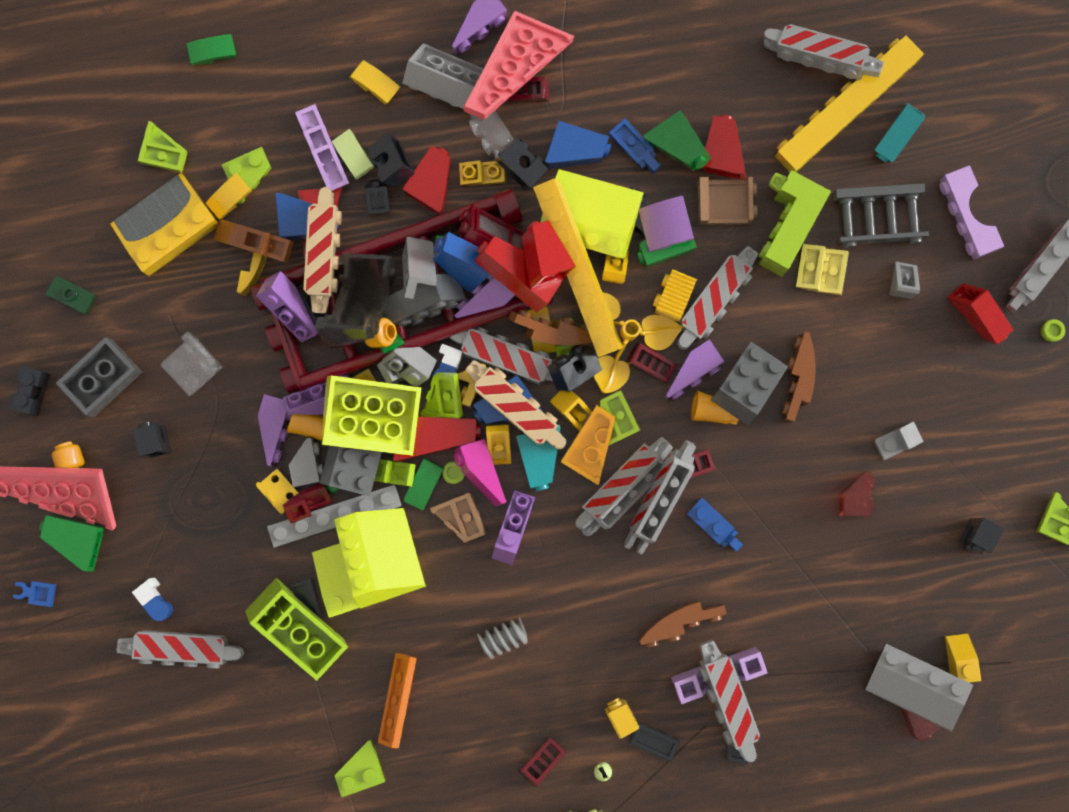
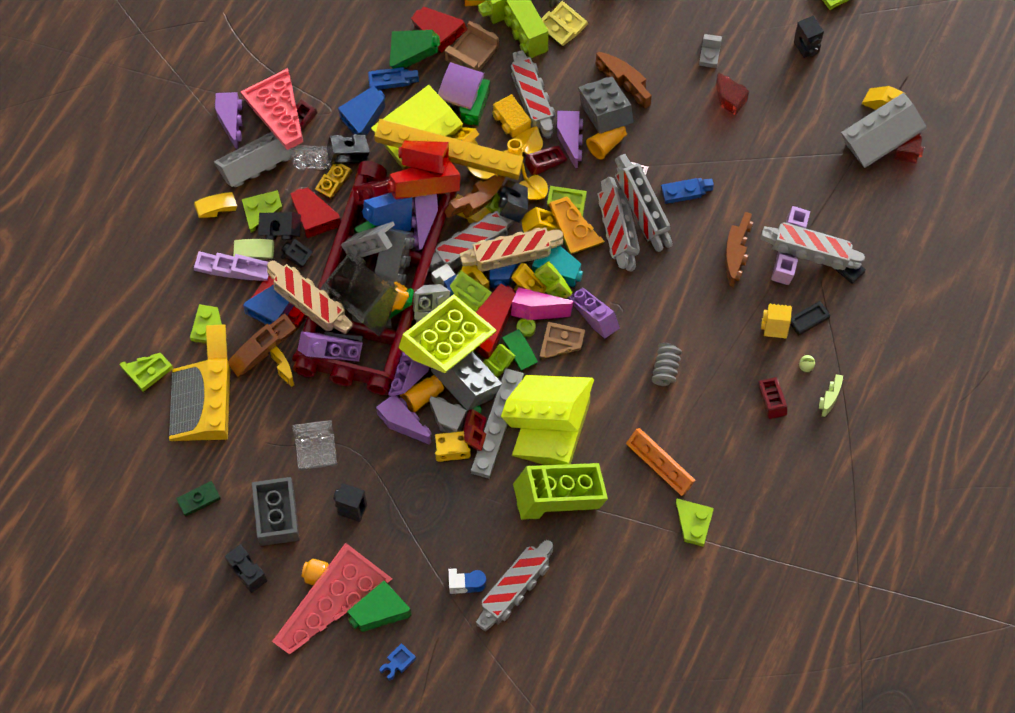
camera: 55 degrees left, 20 degrees down
green slope [186,34,236,65] -> none
none -> lime wing [242,190,283,233]
none -> lime slope [534,261,572,299]

